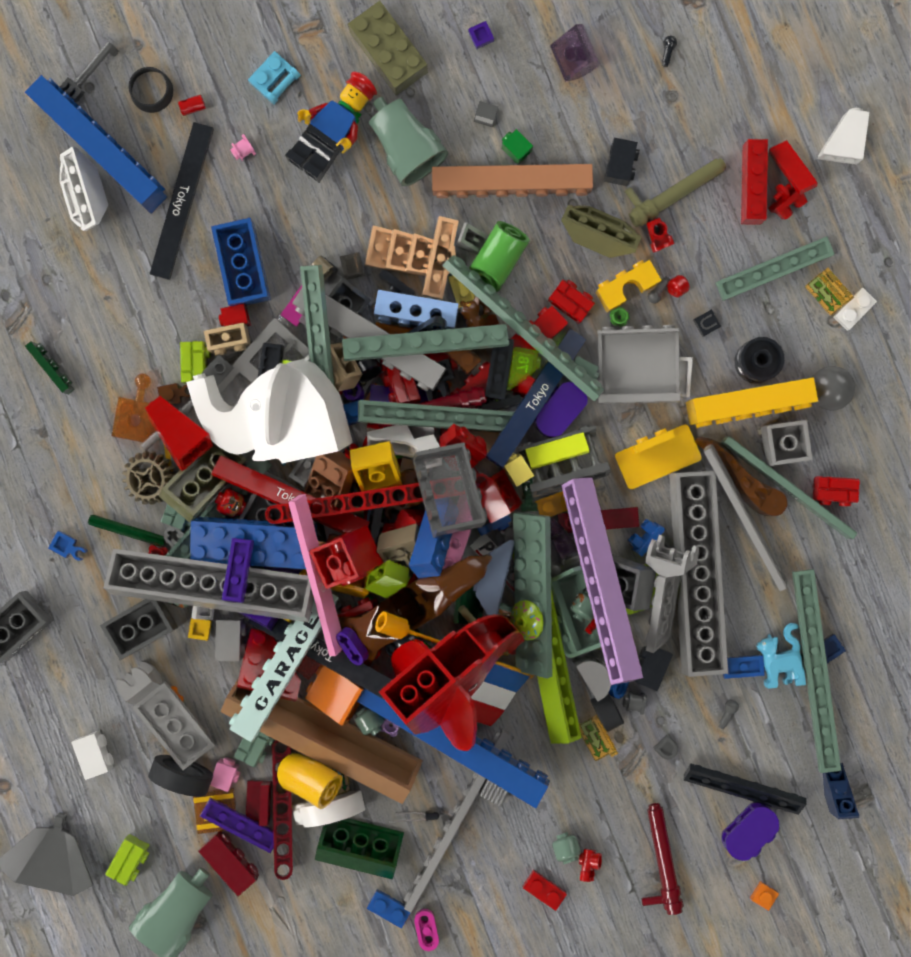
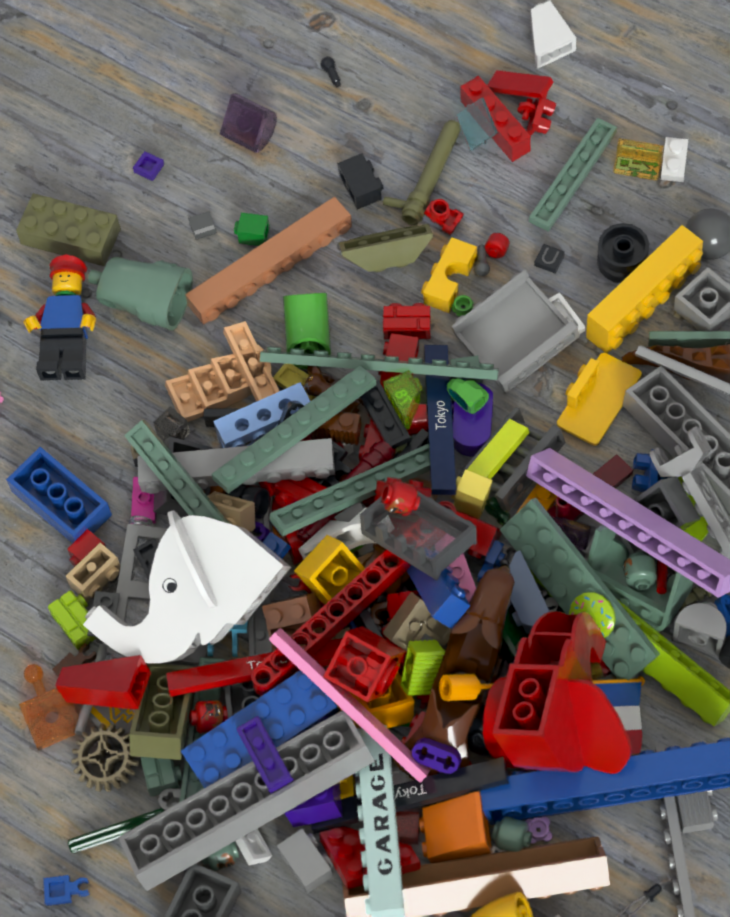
camera: 25 degrees left, 25 degrees down
yellow plate [188,618,212,641] -> none
light grey slope [457,223,488,254] -> none
none -> red head [381,480,420,516]
none -> bright green rock [447,378,489,414]
none -> clear light blue piece [456,98,498,151]

